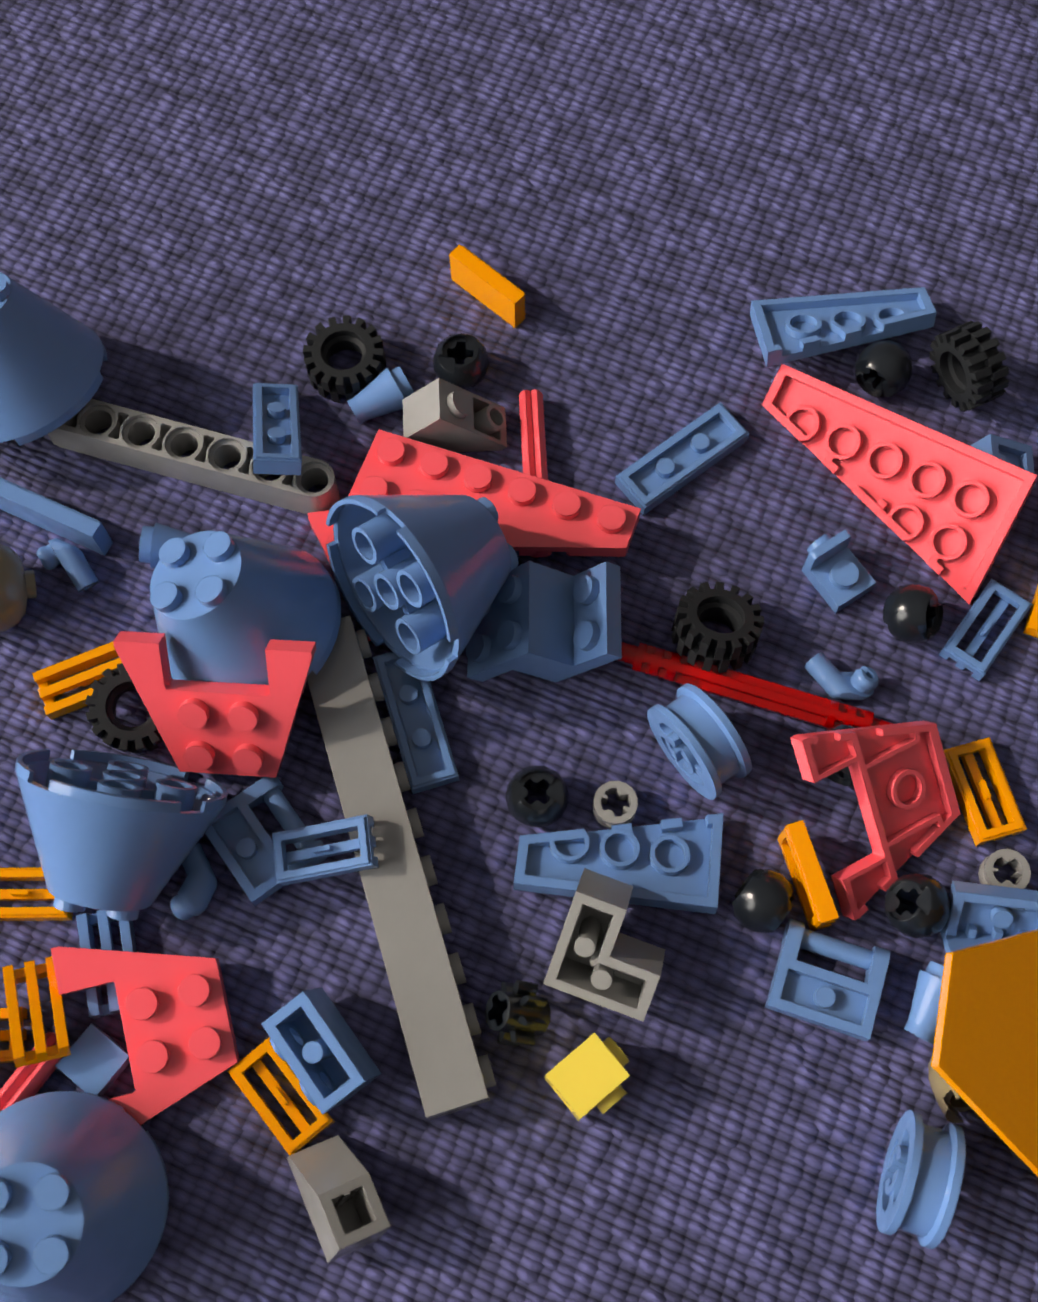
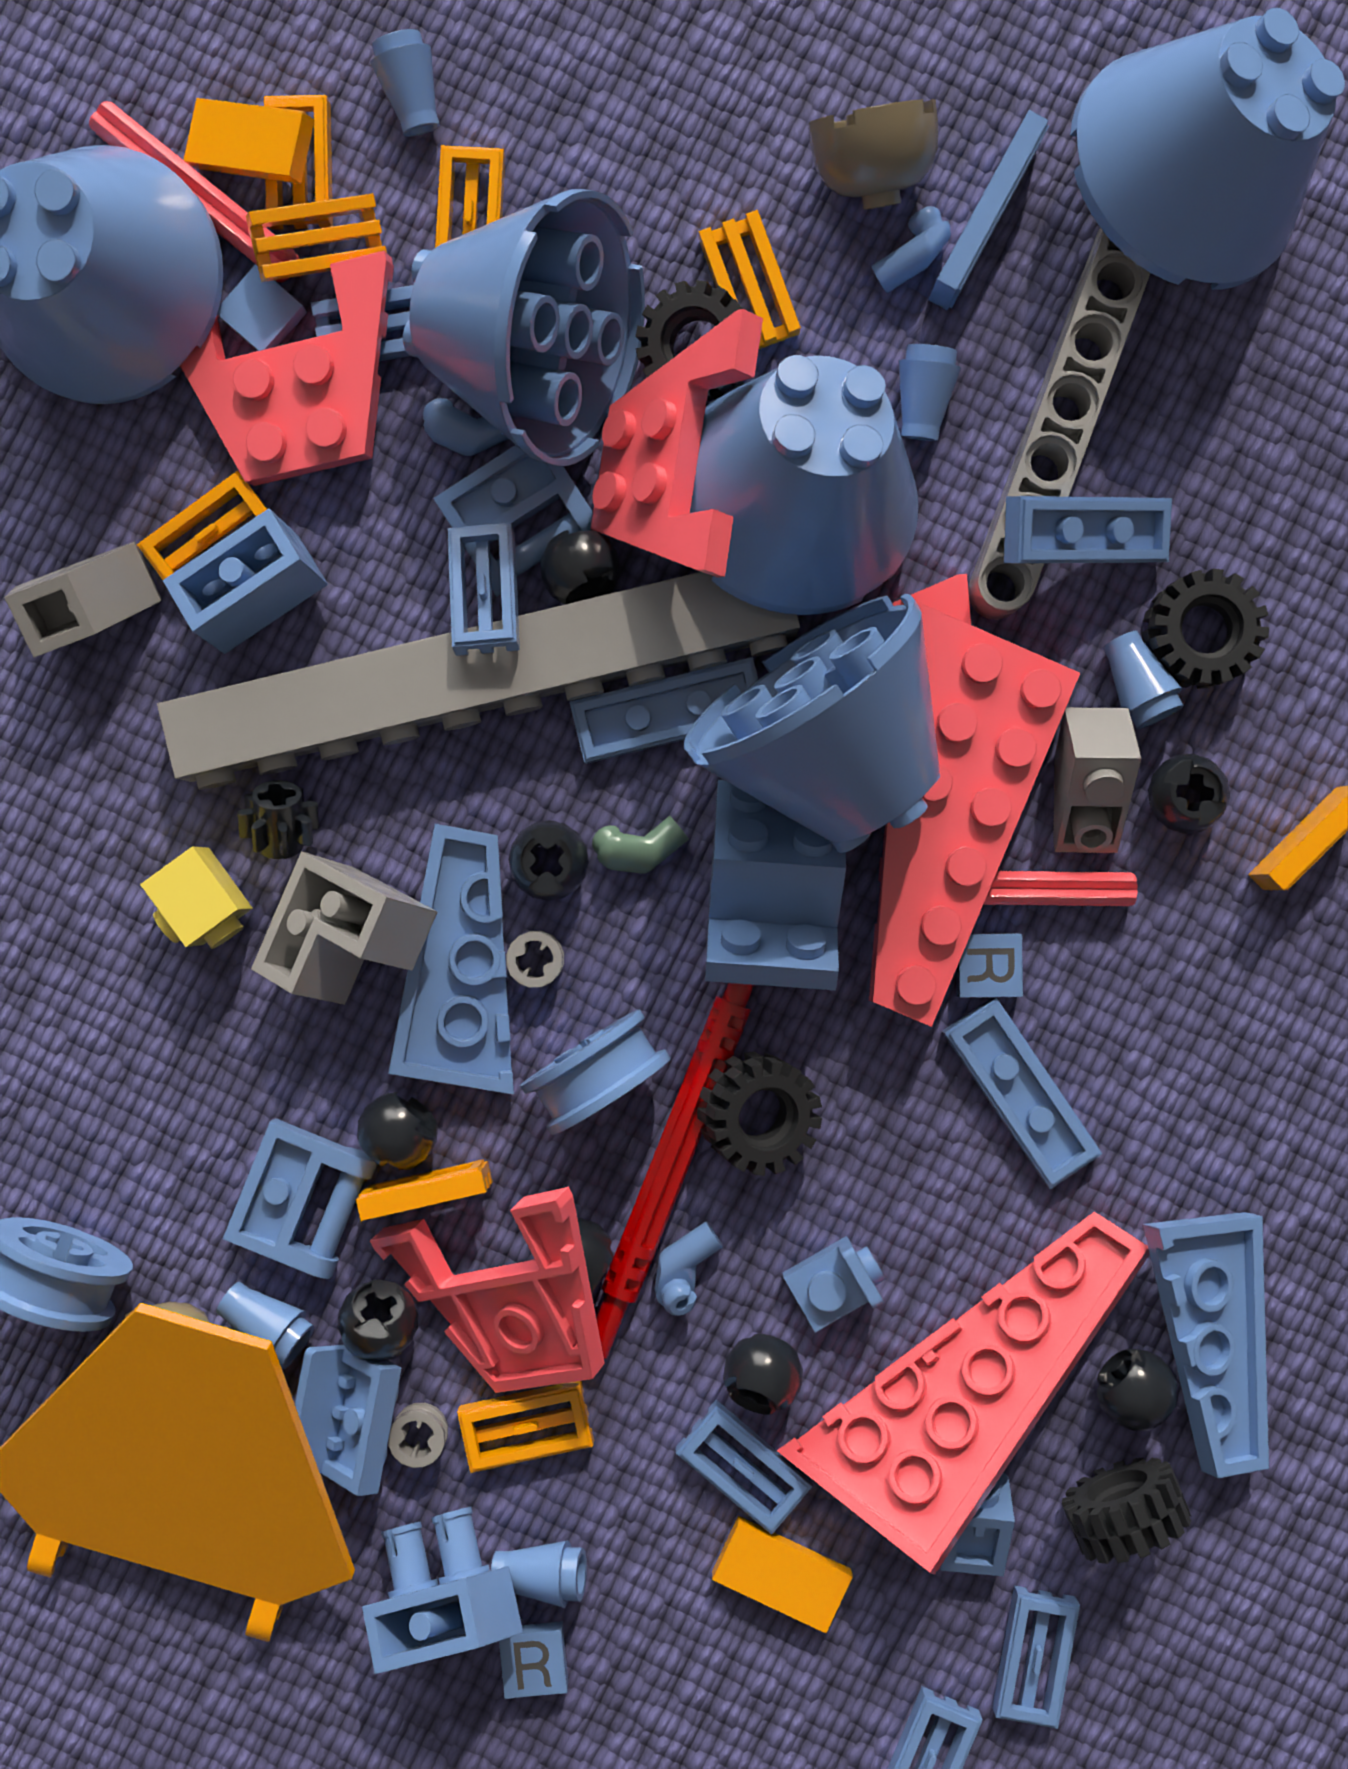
camera: 90 degrees right, 20 degrees up
none -> black piece [540,529,620,605]
none -> sand green arm [592,816,689,874]
none -> medium blue tile [956,933,1023,998]

